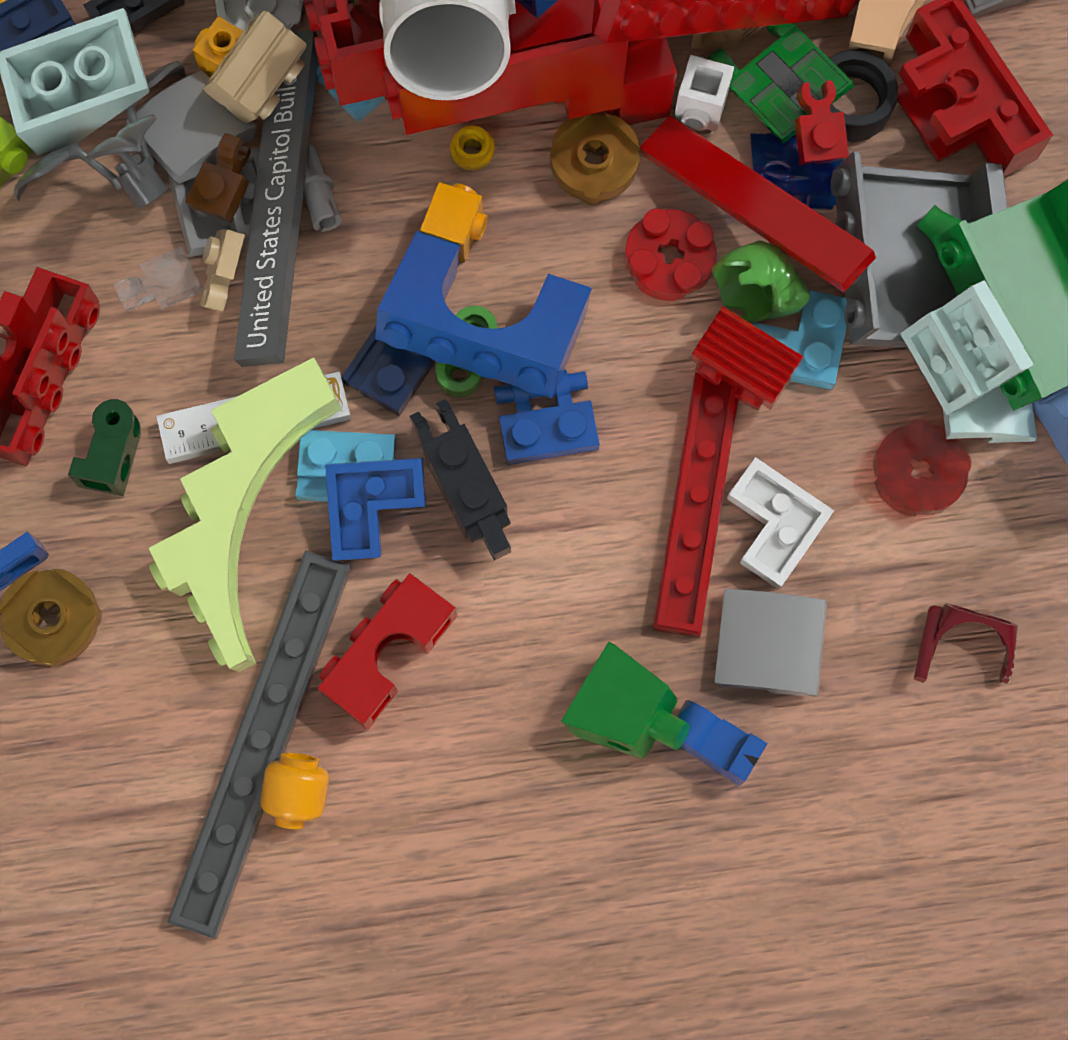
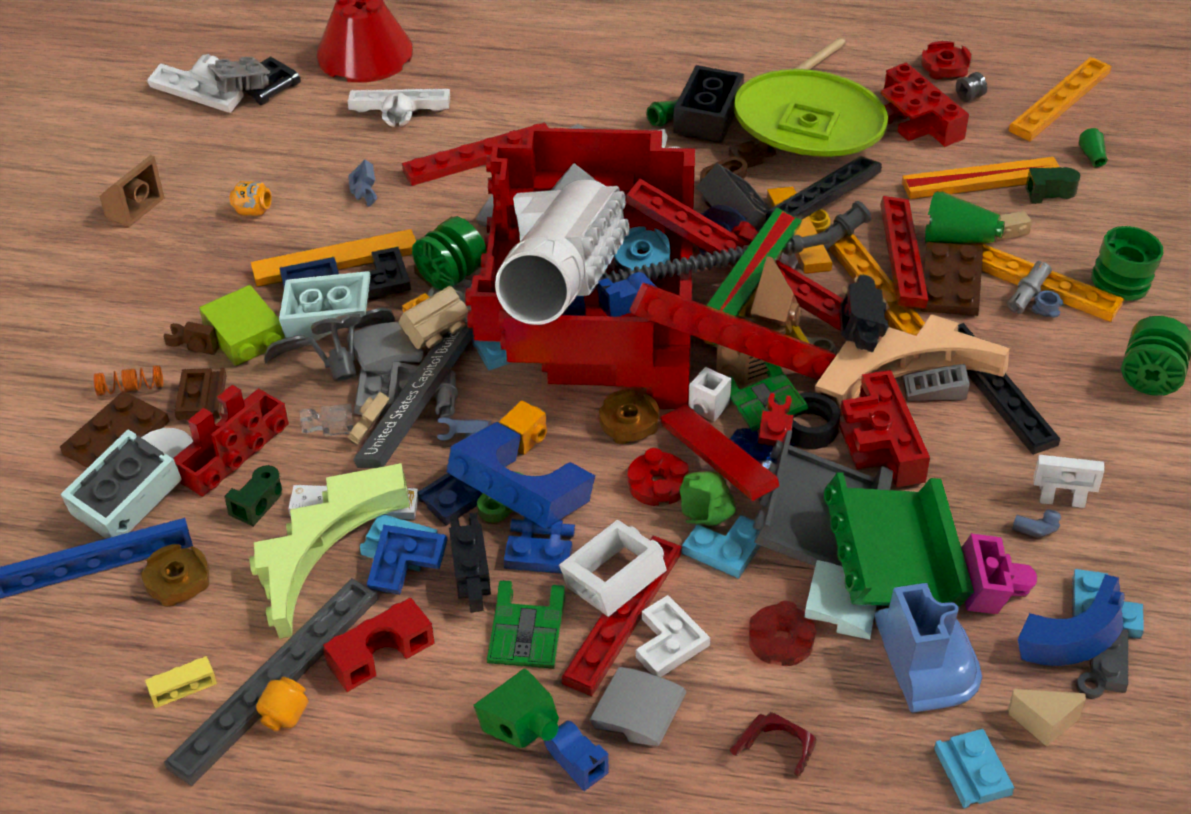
camera: 20 degrees right, 30 degrees down
reddish brown plate [185,133,251,223] -> none
yellow plate [450,125,495,171] -> none
red brick [692,306,804,410] -> none
light aqua slope [900,280,1034,415] -> none
none -> light yellow piece [145,656,217,708]
none -> sand blue plate [437,417,492,440]
none -> green flag [487,580,566,669]
none -> white window [559,519,667,617]

